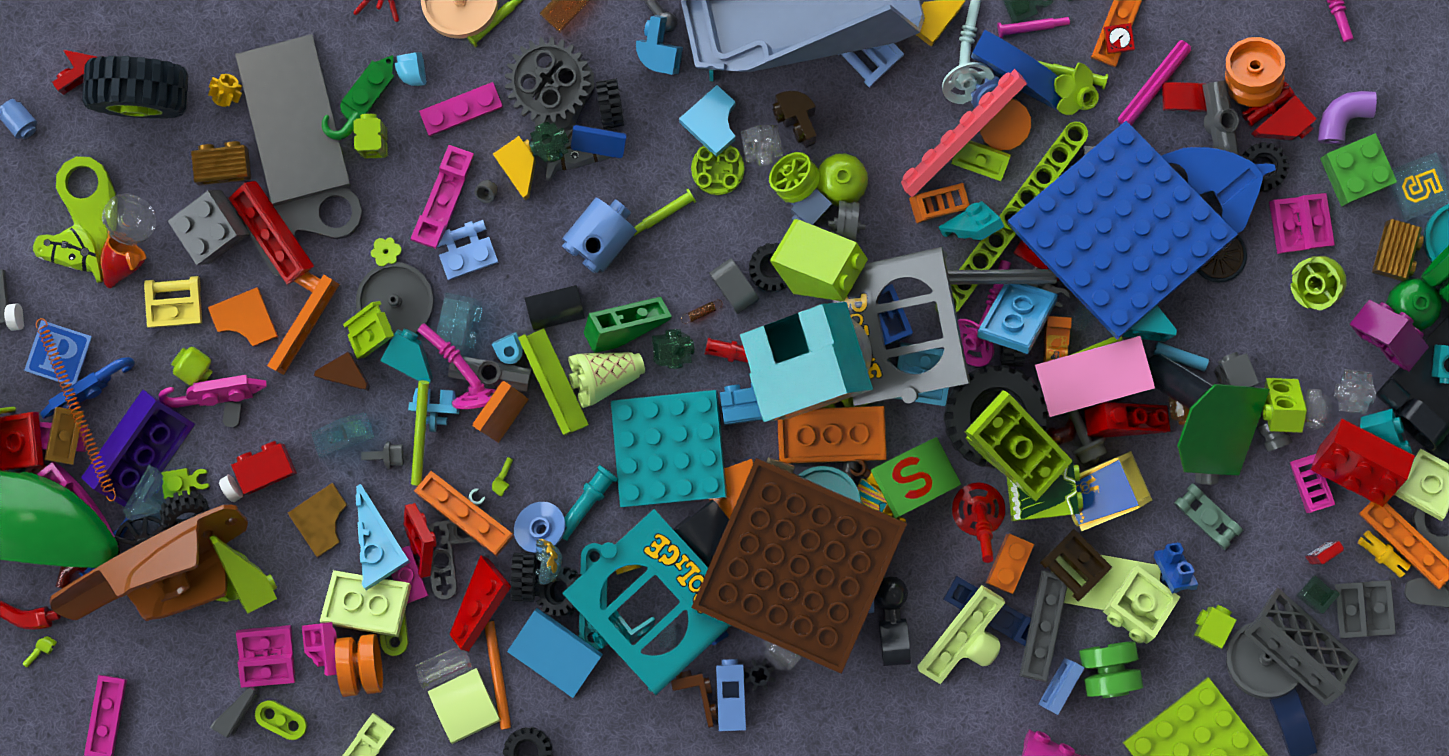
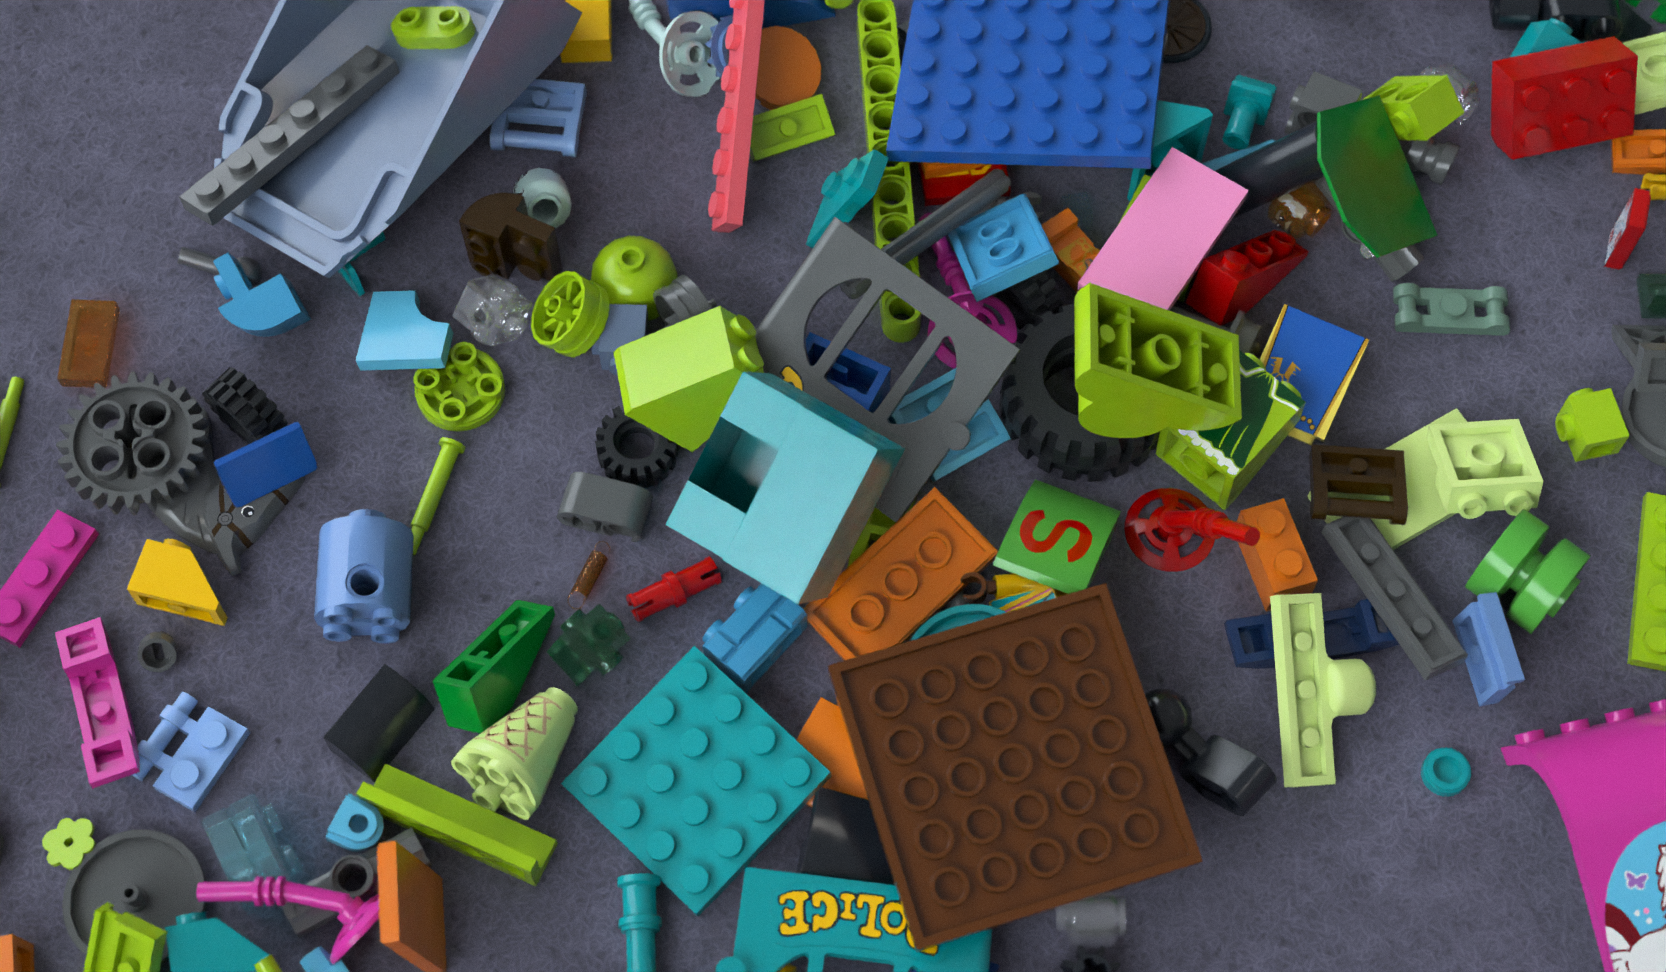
camera: 45 degrees left, 20 degrees down
clear green brick [529,122,569,163] -> none
orange slope [909,183,970,223] -> none
blue hips [1153,542,1198,594] -> none
dark pink slope [1289,454,1335,513] -> none
clear brick [1334,369,1376,414] -> none
none -> light aqua head [512,168,572,229]
none -> teal bracket [1222,75,1276,150]
none -> teal tile [1421,747,1471,797]

